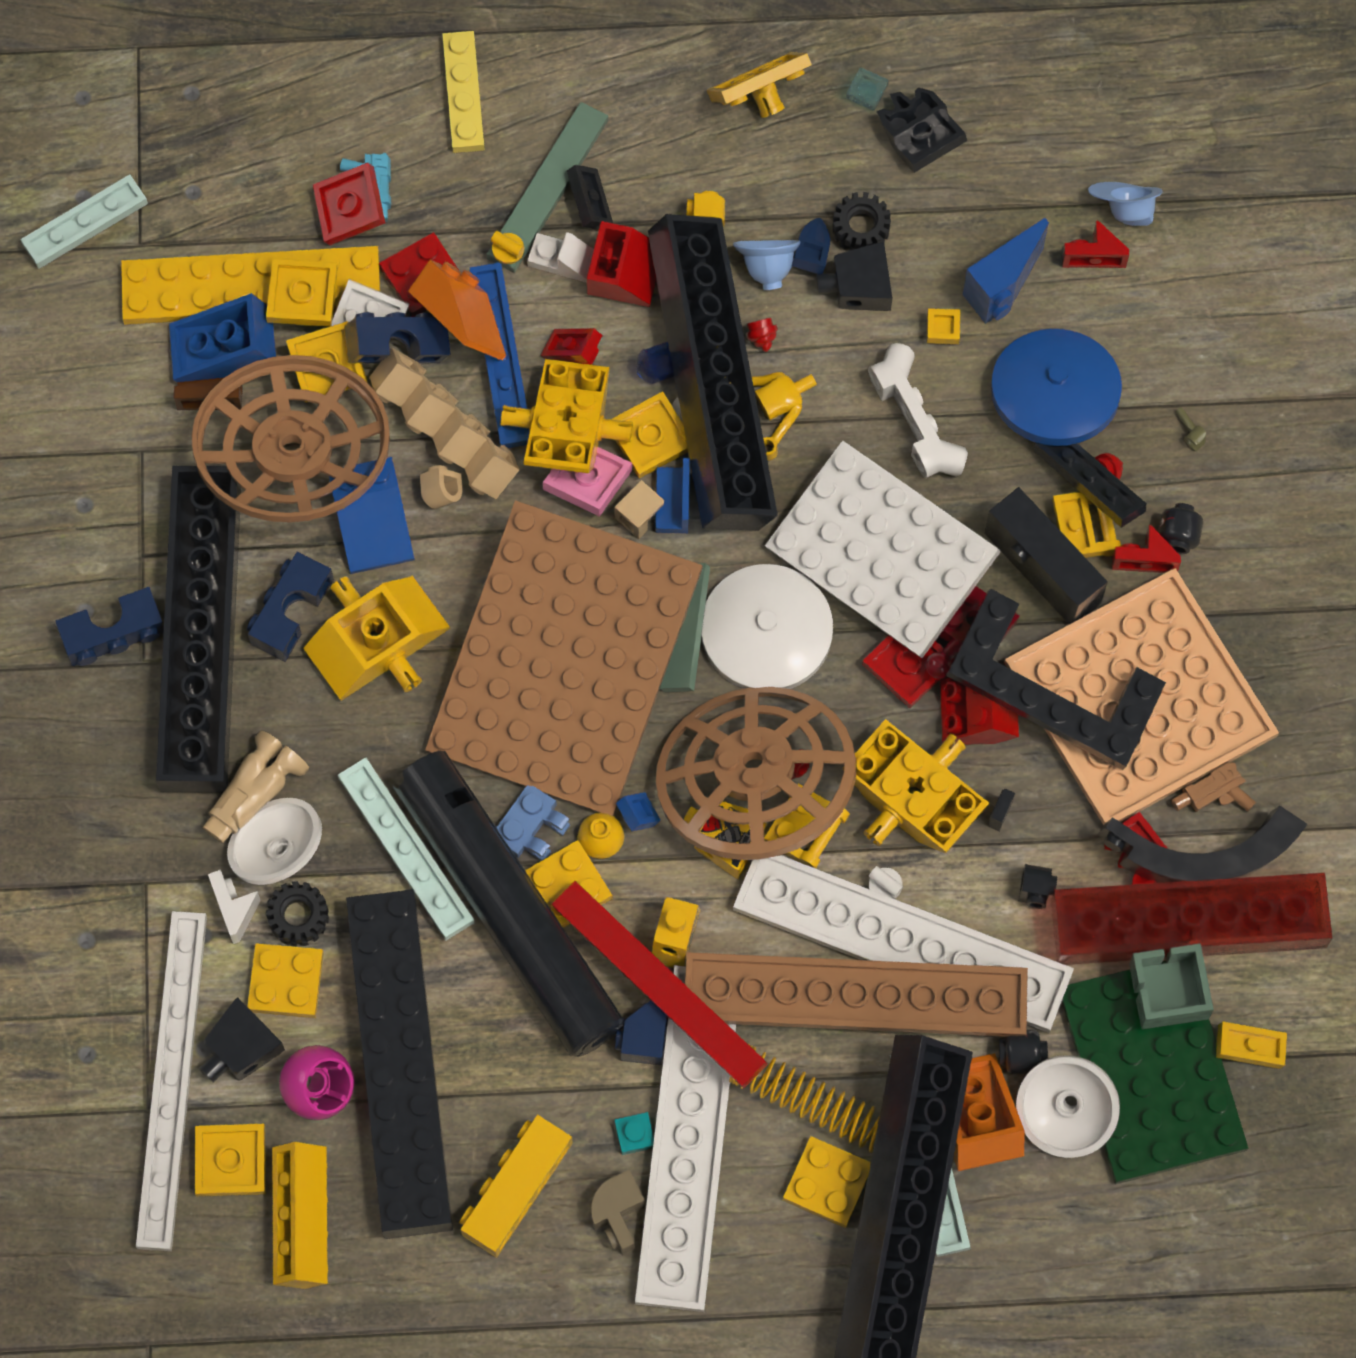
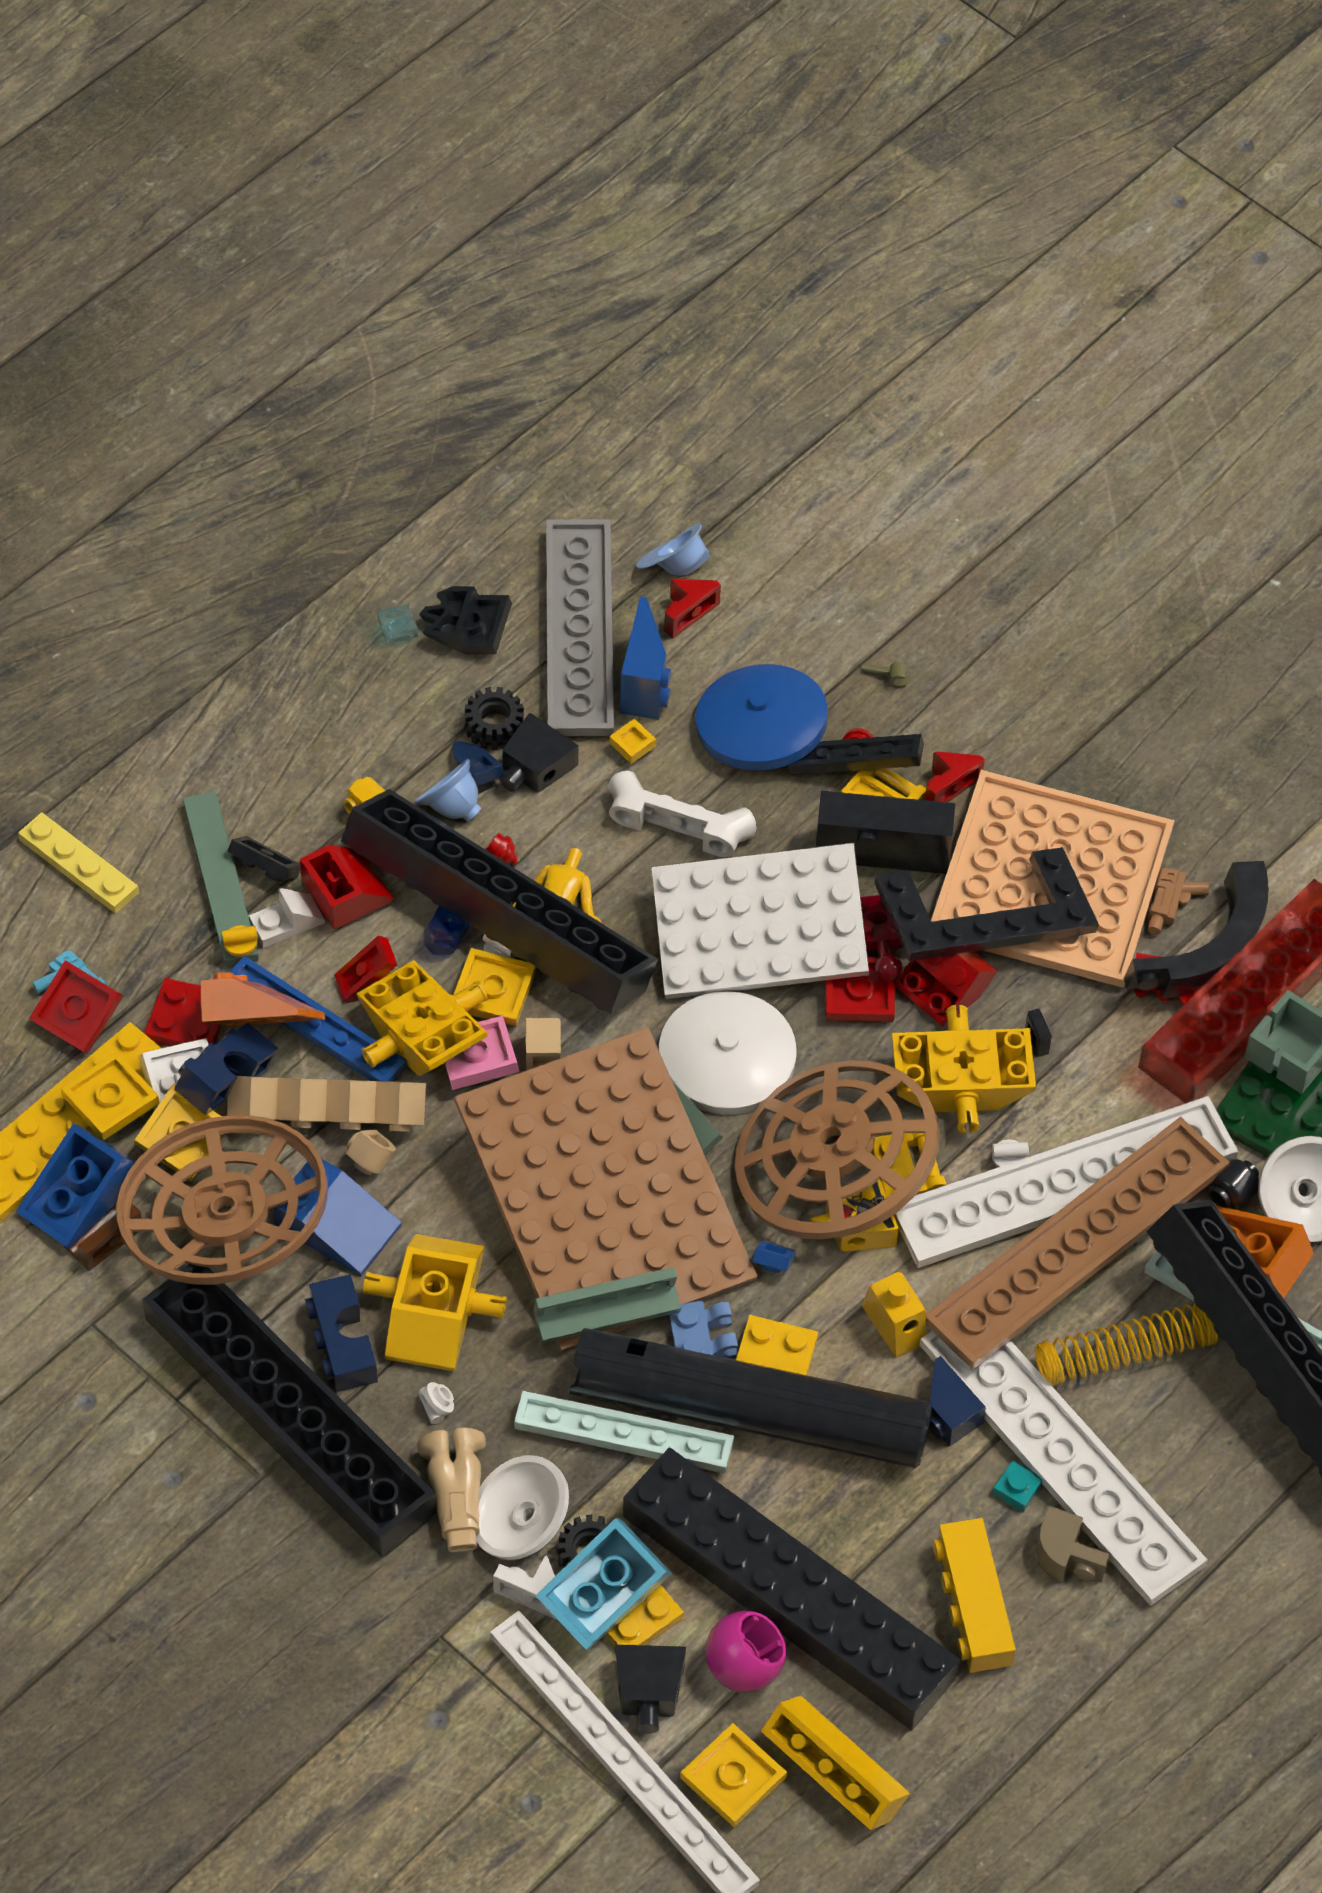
camera: 45 degrees left, 15 degrees down
dark blue arch [55,587,164,666] -> none
red tile [551,881,768,1089] -> none
yellow brick [577,813,624,859] -> none
blue panel [656,458,690,534] -> none
yellow plate [707,52,812,118] -> none
yellow plate [783,1136,871,1228] -> none
black plate [1018,864,1058,909] -> none
black head [1158,503,1203,554] -> none
none -> white plate [418,1382,454,1424]
none -> sand green fence [533,1267,681,1344]
none -> medium azure slope [536,1518,672,1650]
none -> light grey plate [546,519,614,736]

